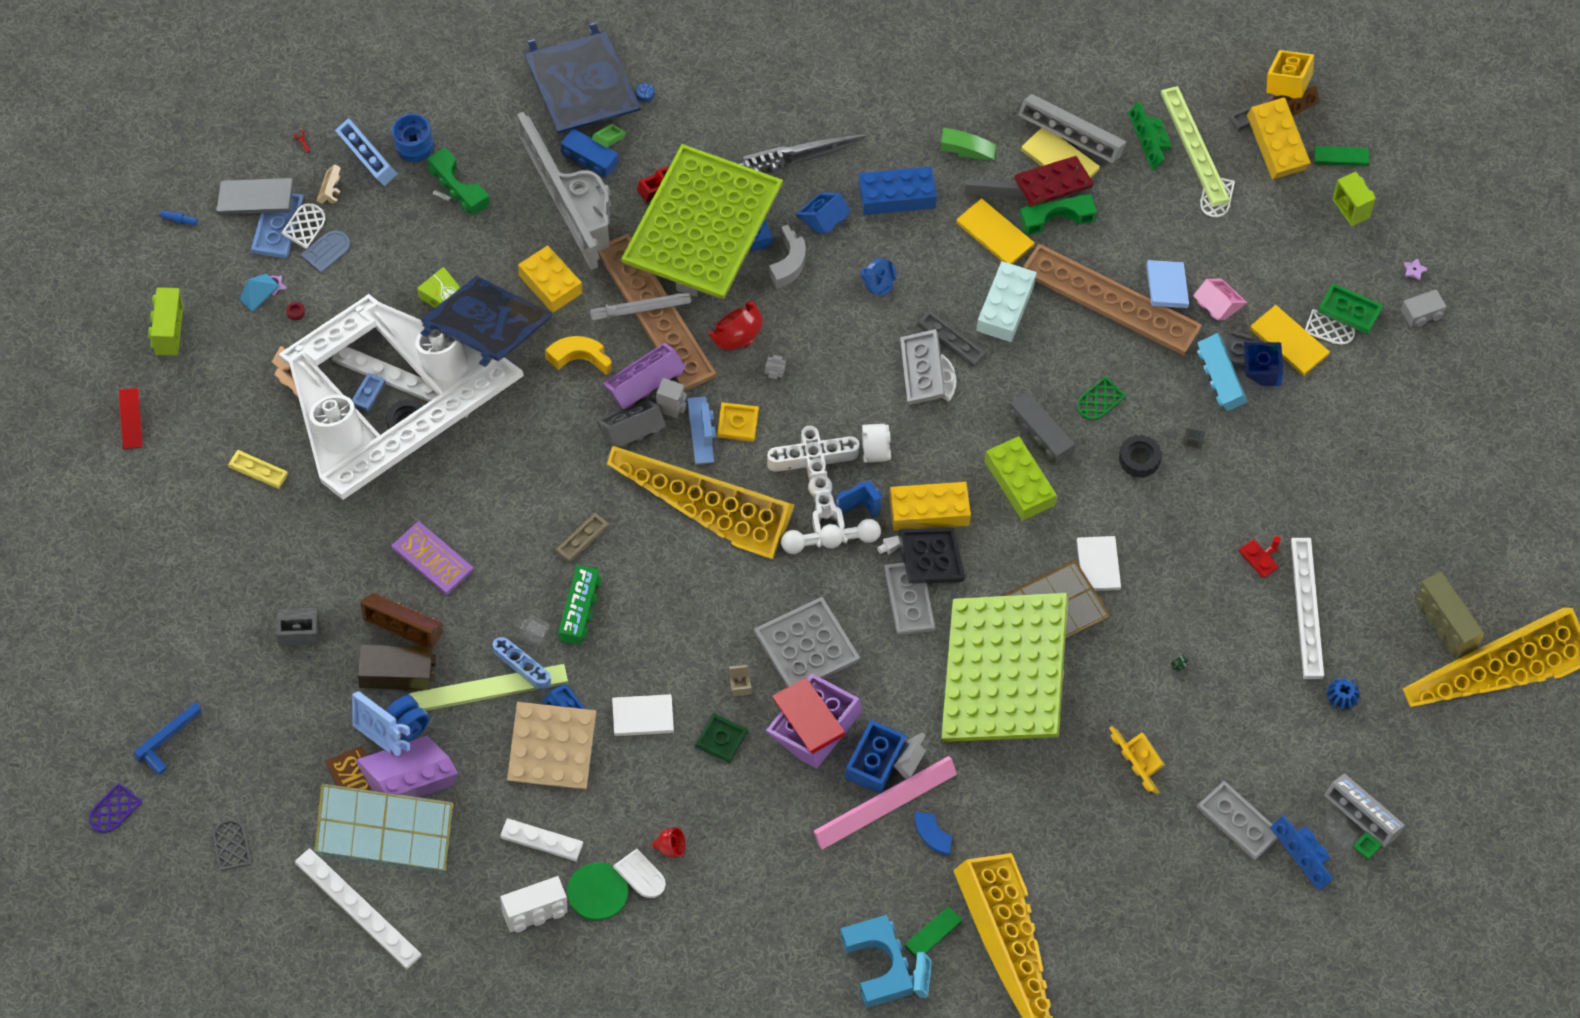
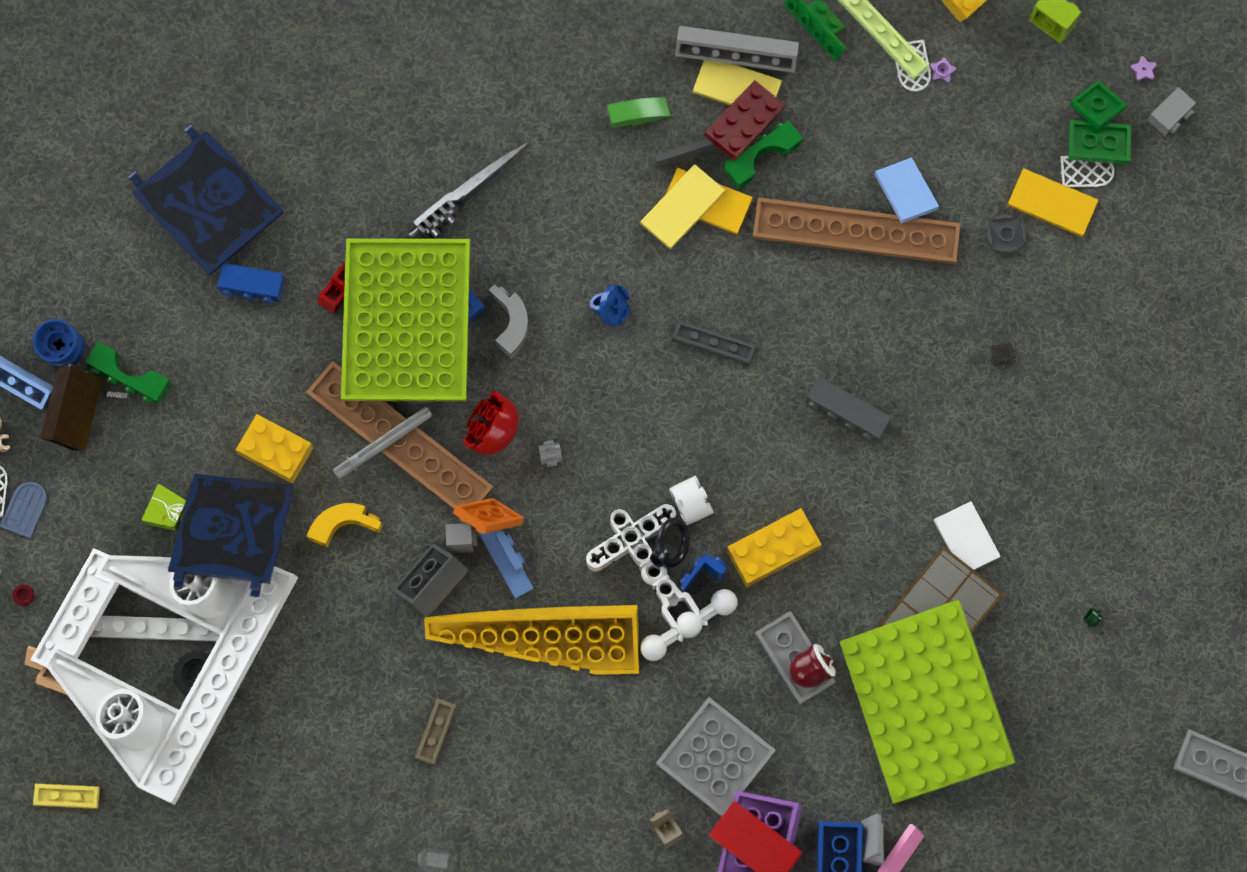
camera: 20 degrees left, 15 degrees up
medium blue plate [352,372,386,412] -> none
medium lavender tile [391,521,474,595] -> none
light grey piece [517,112,611,270] -> none
green brick [558,565,602,645] -> none
bright green tile [592,124,626,148] -> none
medium lavender slope [603,343,686,410] -> none
blue tile [636,83,654,101] -> none
yellow tile [717,402,759,442] -> none
blue slope [796,192,851,234] -> none
blue brick [858,166,937,215] -> none
white piece [877,528,923,555] -> none
black plate [898,528,965,584] -> none
light grey plate [900,329,945,405] -> none
white tile [941,354,957,402] -> none
light aqua brick [976,261,1037,342] -> none
lime brick [984,436,1057,521] -> none
green window [1077,376,1127,420] -> none
yellow bracket [1109,726,1165,794] -> none
black tyre [1119,435,1162,478] -> none
bright pink slope [1193,279,1247,320] -> none
medium azure brick [1197,333,1248,411] -> none
red plate [1238,536,1281,579] -> none
clear blue slope [1243,342,1283,386] -> none
white plate [1291,538,1324,679] -> none
none -> dark brown brick [40,364,103,451]
none -> orange plate [453,498,524,534]
none -> light yellow tile [640,164,725,250]
none -> black piece [650,517,690,567]
none -> dark red piece [790,644,836,688]
none -> lavender plate [930,57,956,82]
none -> green tile [1069,80,1127,131]

